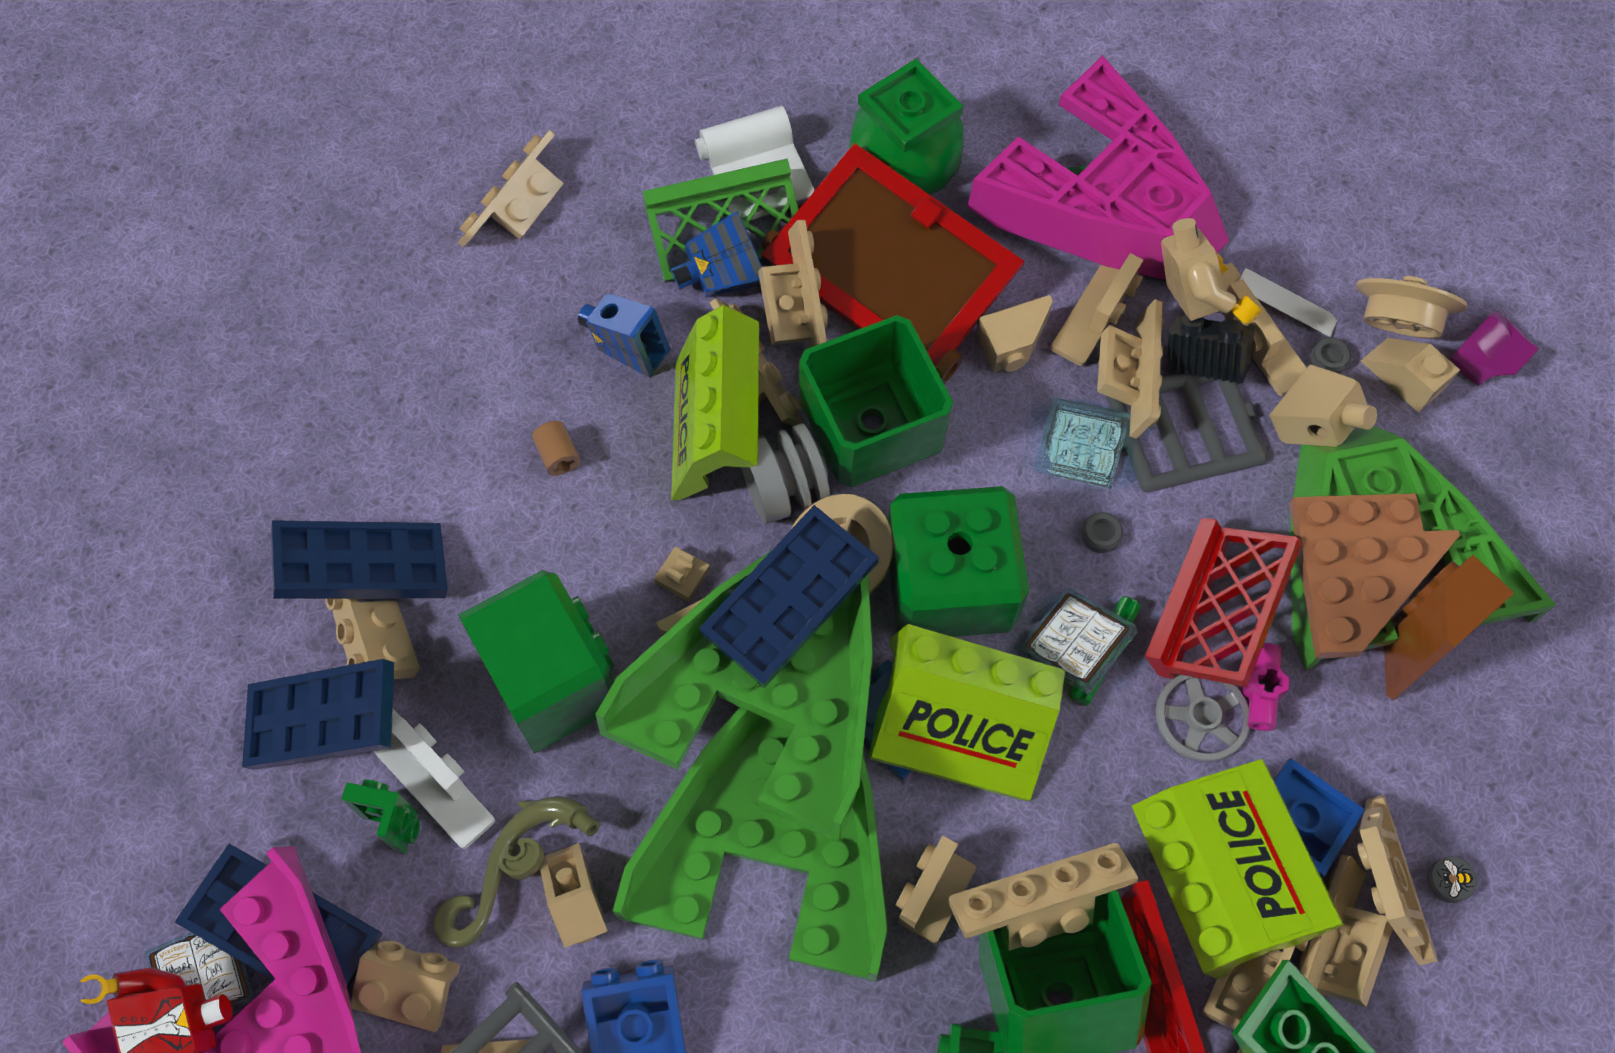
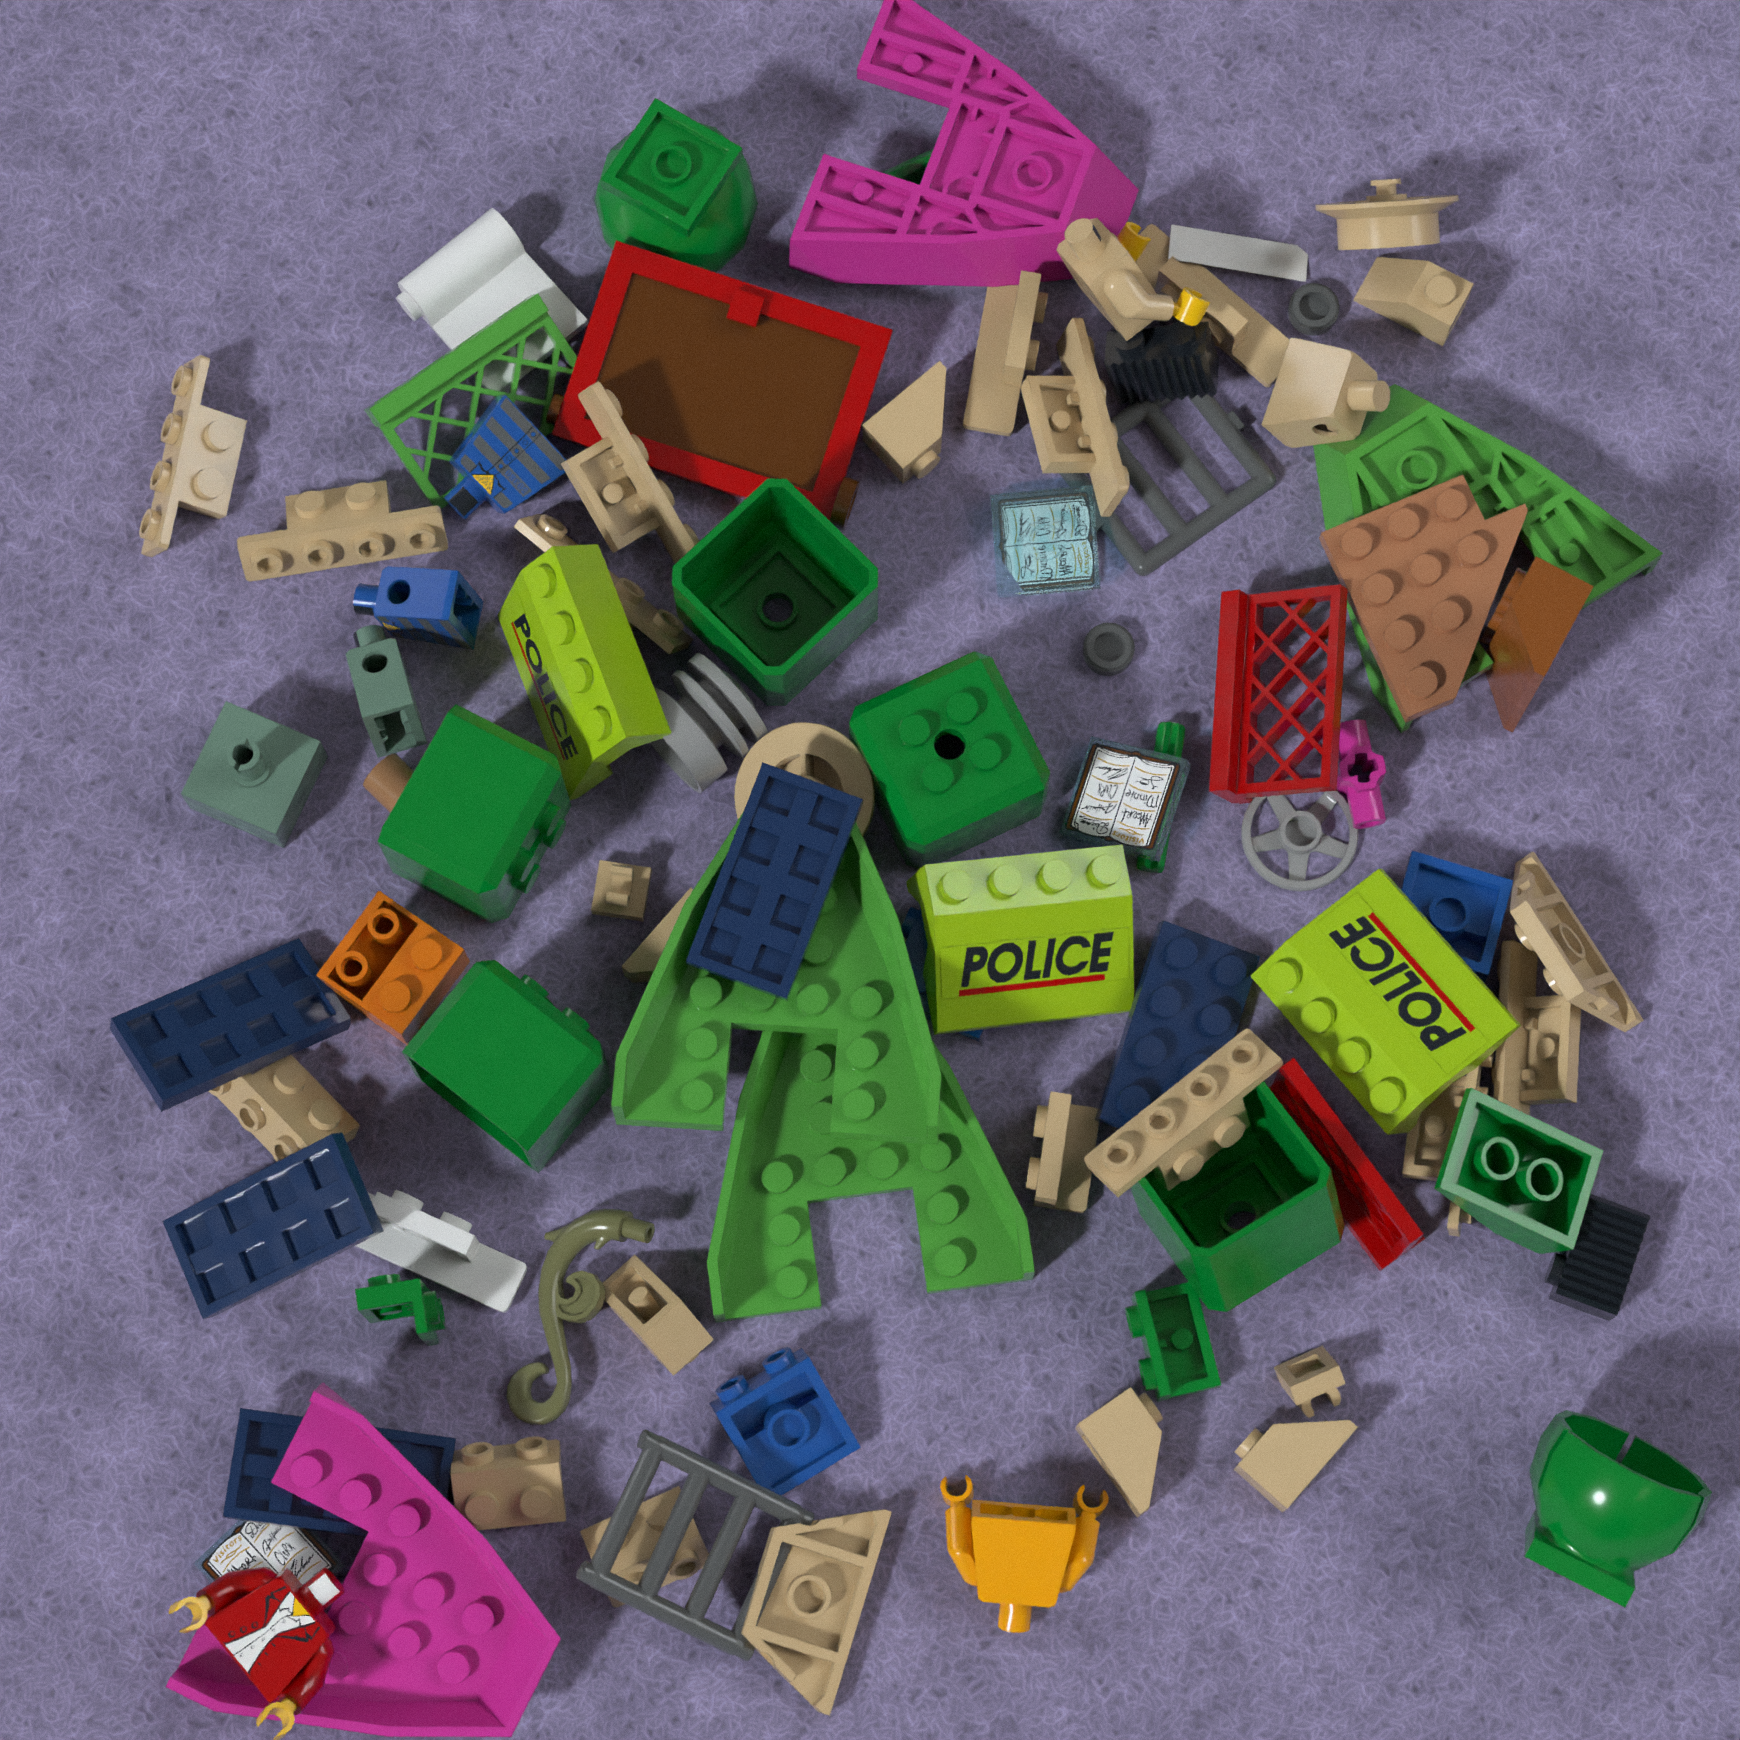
camera: 20 degrees left, 10 degrees up
dark grey tile [1427,856,1477,903] -> none
magenta slope [1449,310,1539,386] -> none
none -> sand green brick [181,701,328,848]
none -> tan bracket [237,480,448,582]
none -> orange slope [316,891,470,1045]
none -> sand green torso [346,625,428,758]
none -> green plate [377,704,571,923]
none -> dark blue plate [1095,920,1260,1129]

